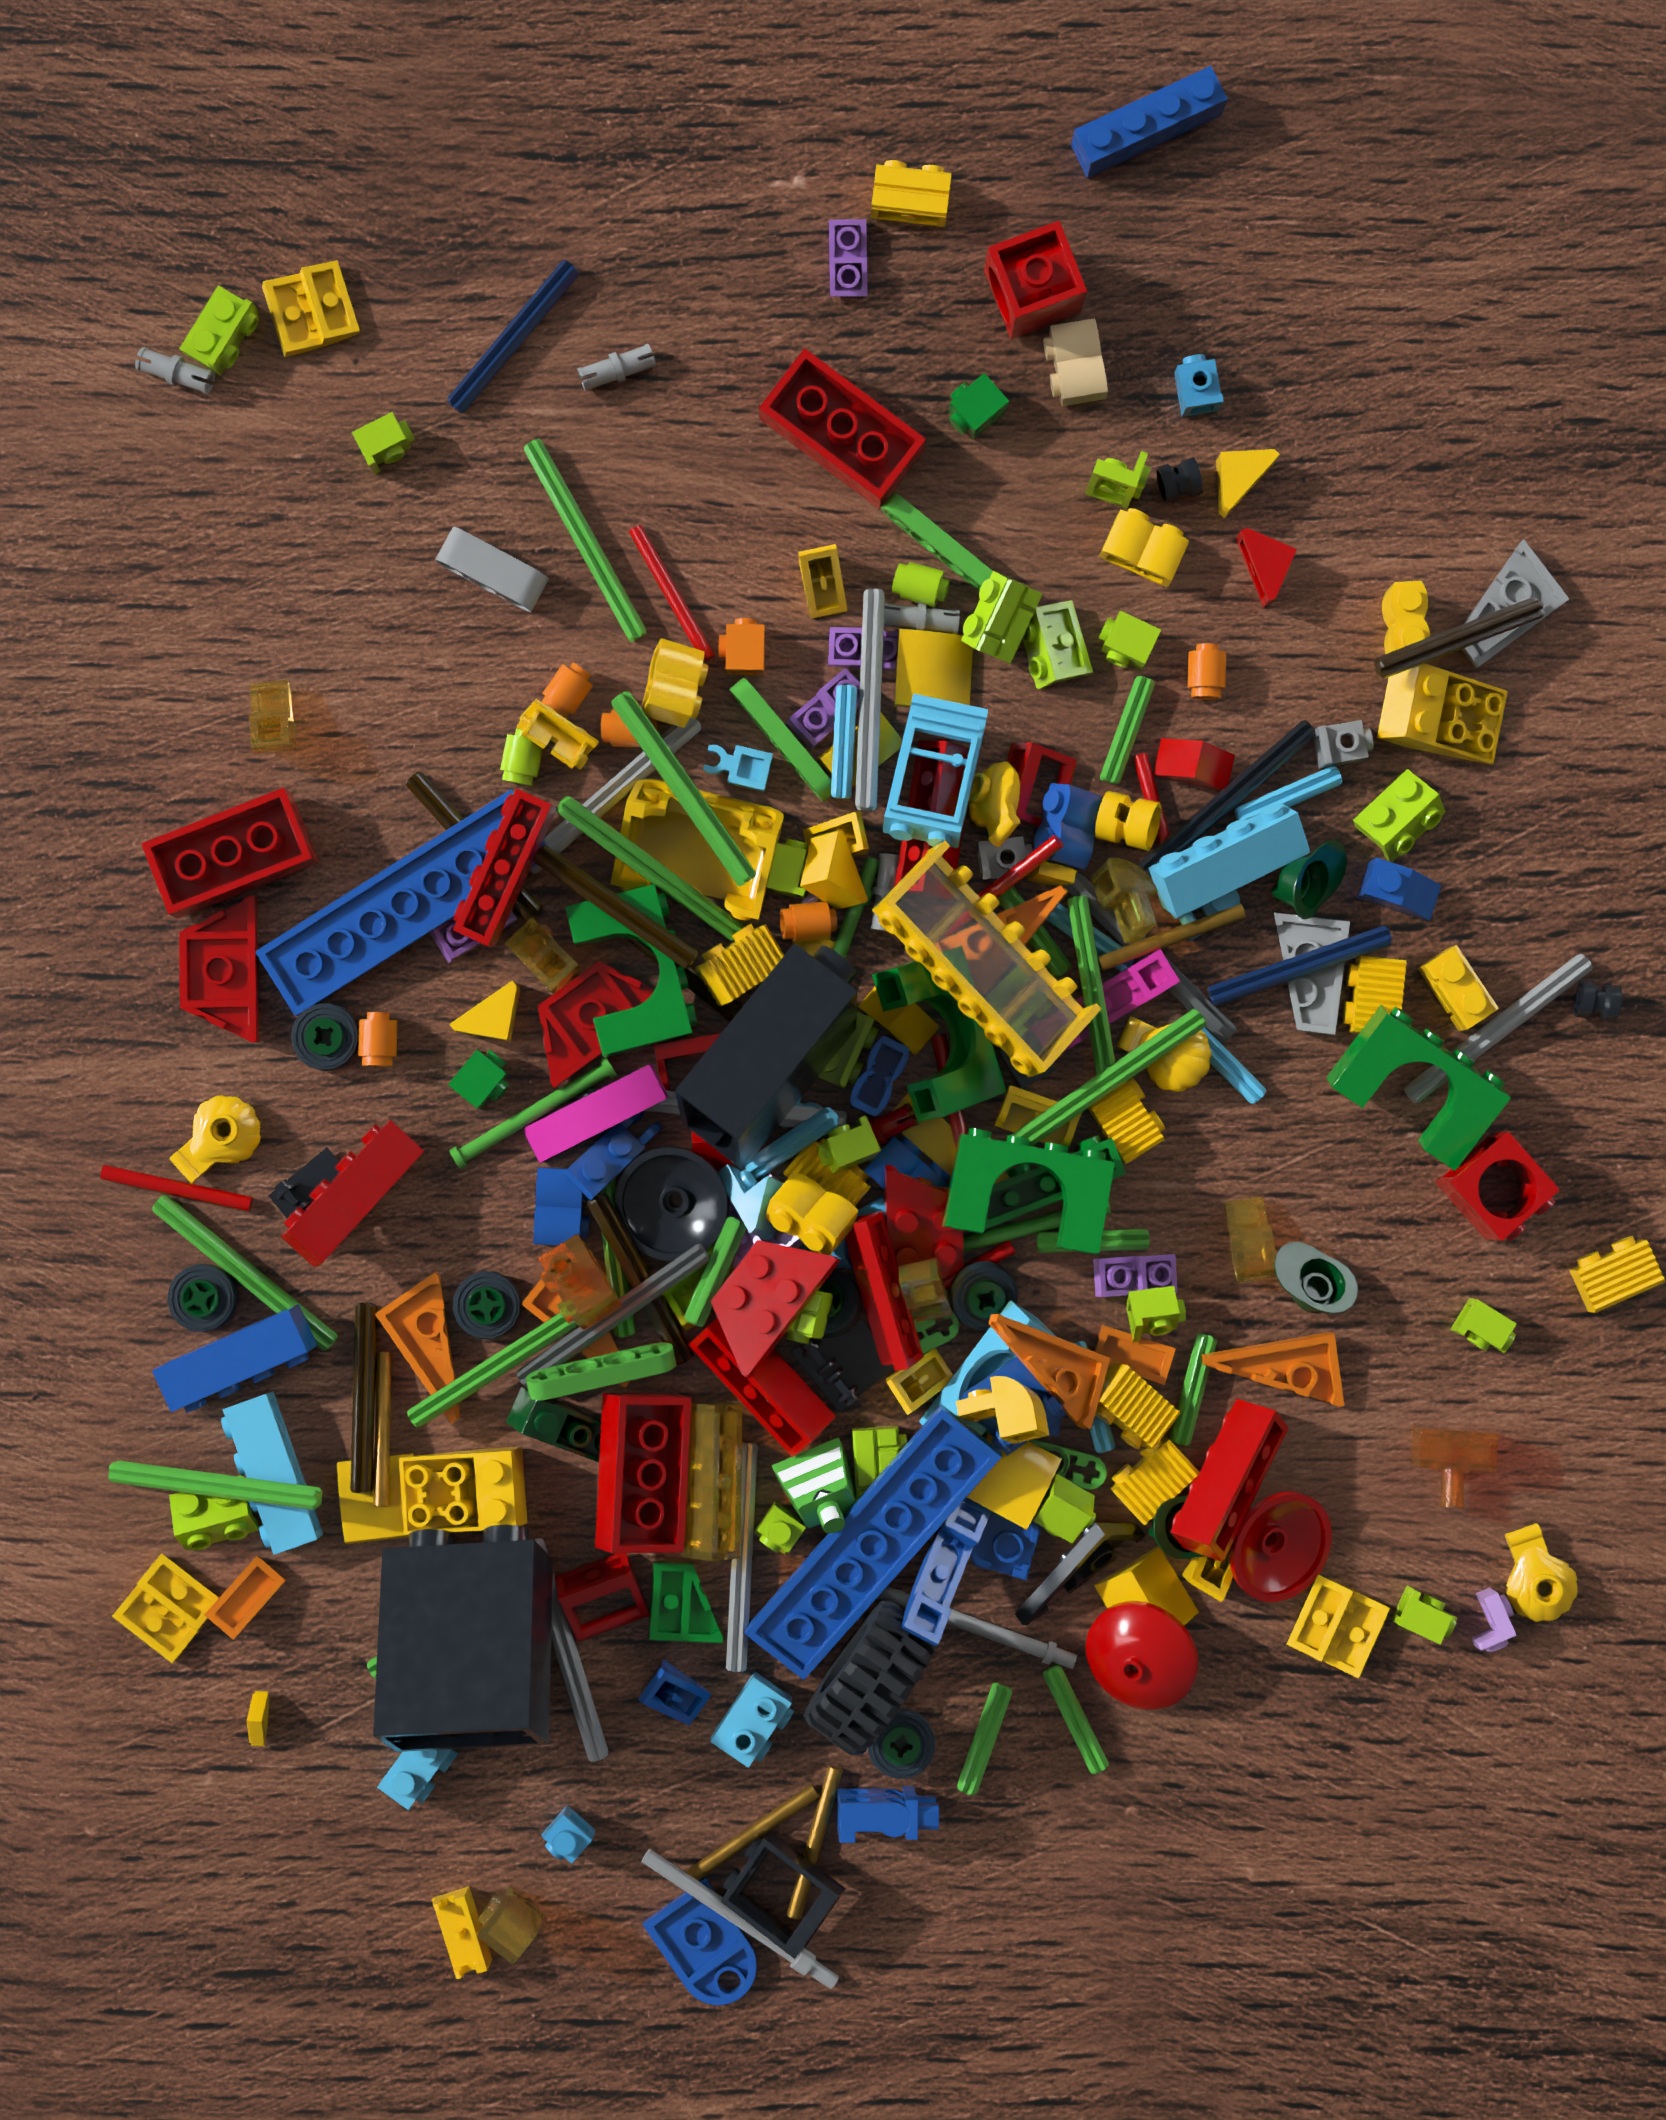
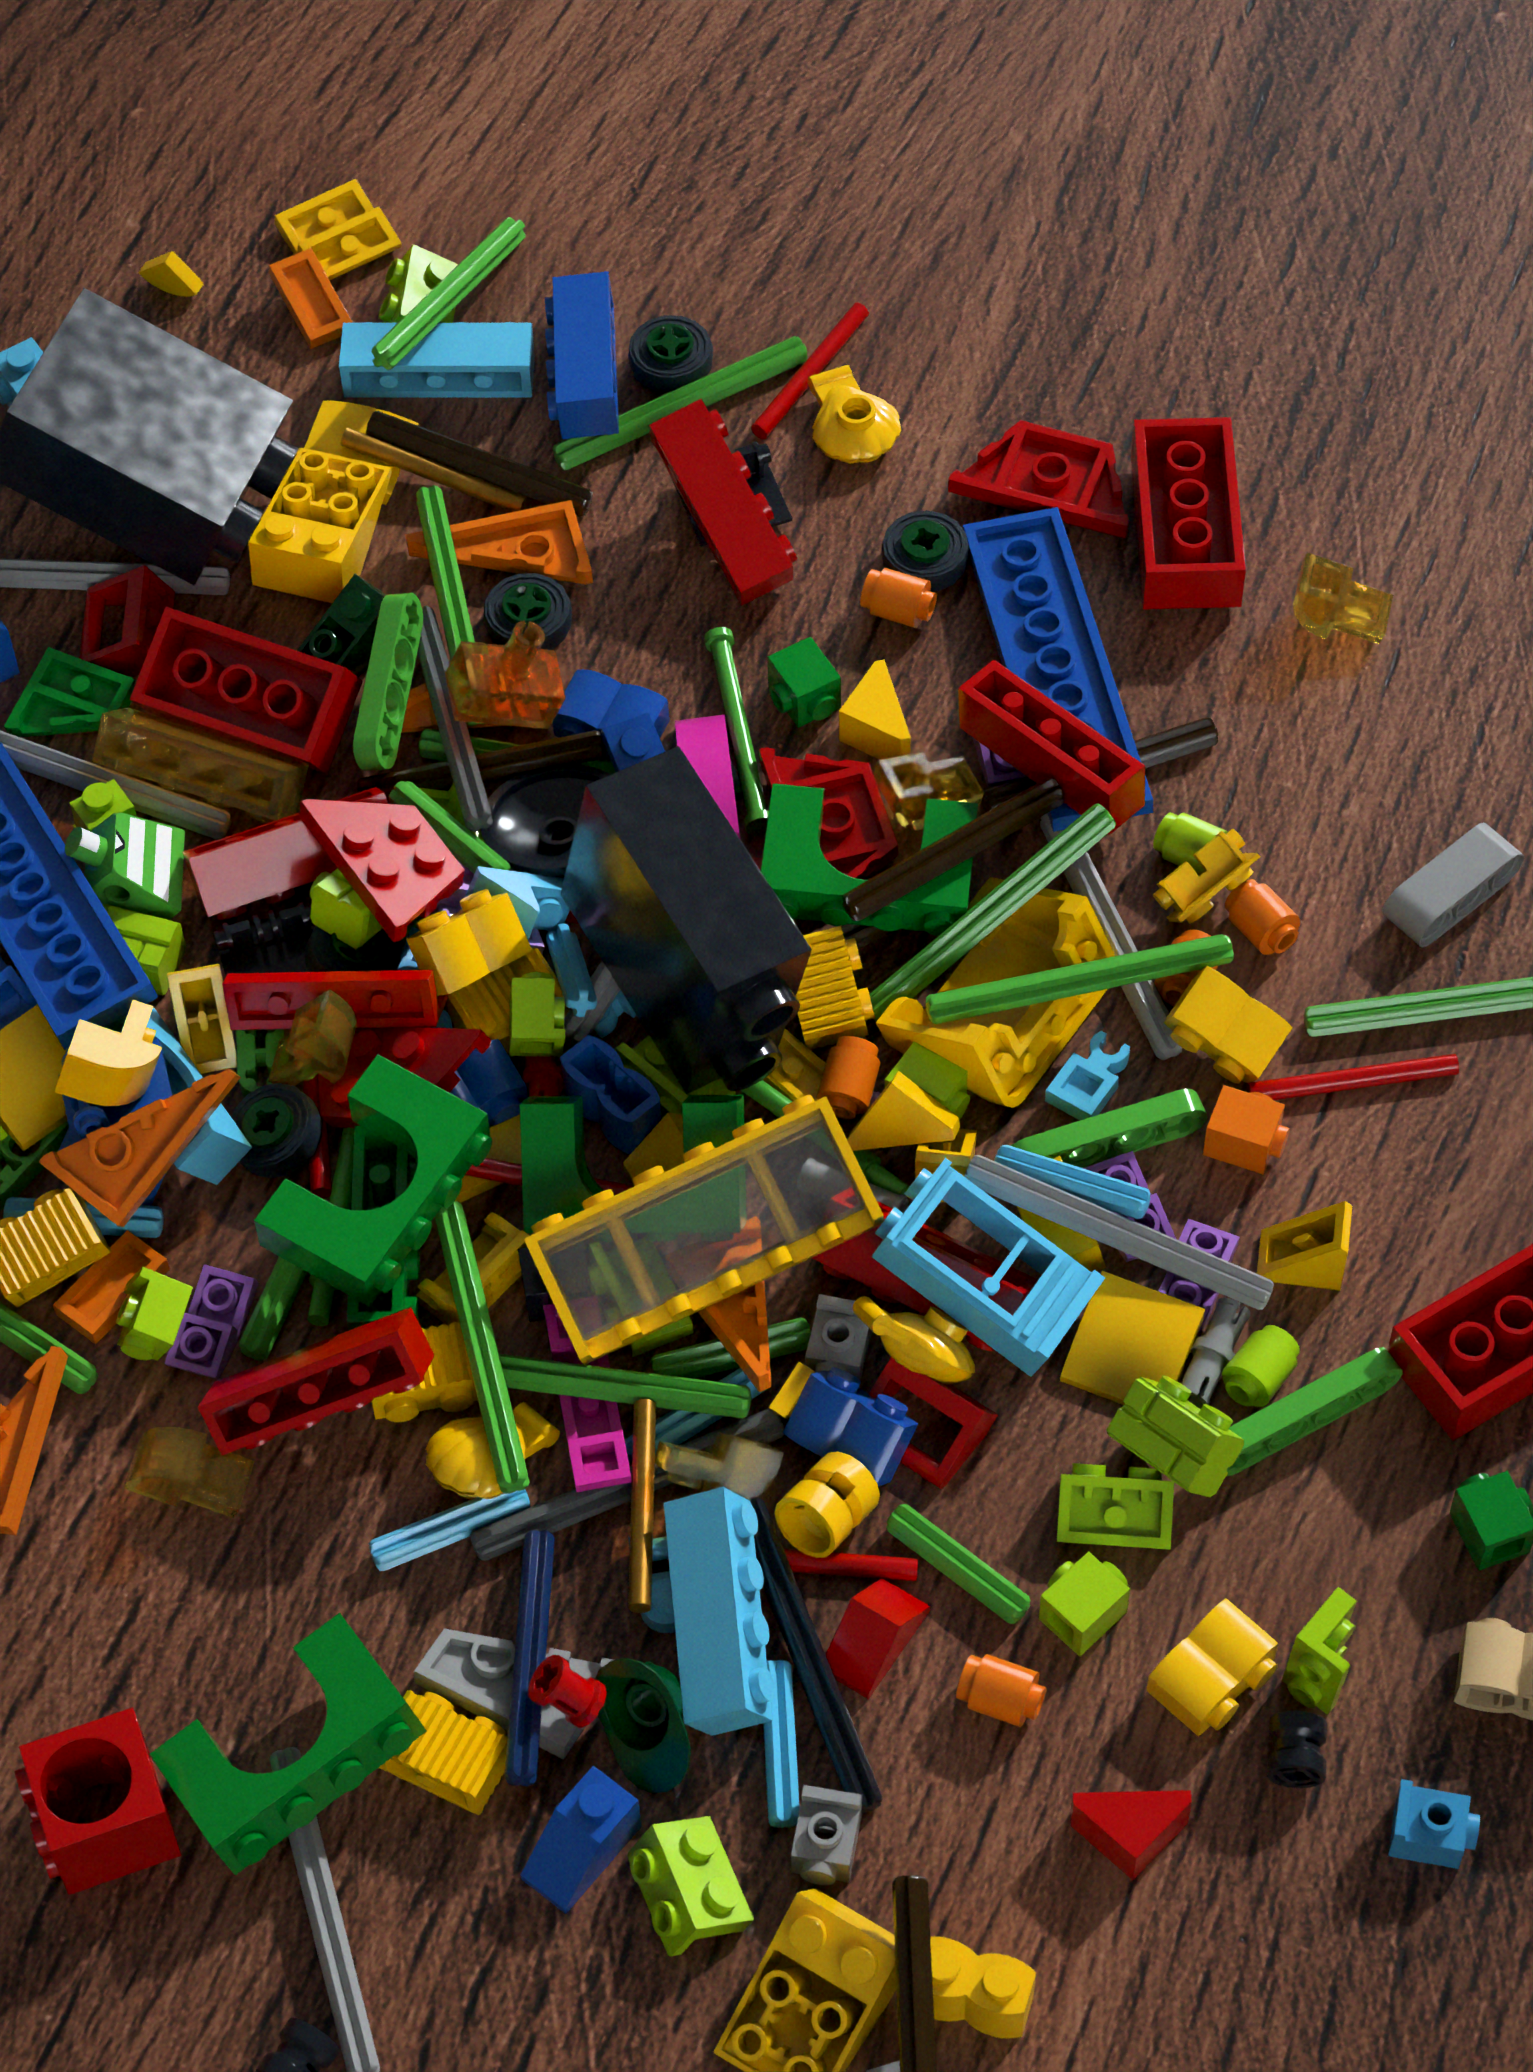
camera: 115 degrees right, 30 degrees down
red bar [943,835,1064,937] -> none
yellow slope [1216,449,1280,518] -> none
piece [1274,1242,1358,1314] -> none
yellow brick [1417,945,1499,1031] -> none
none -> red brick [198,1307,435,1455]
none -> red bush [528,1655,607,1728]

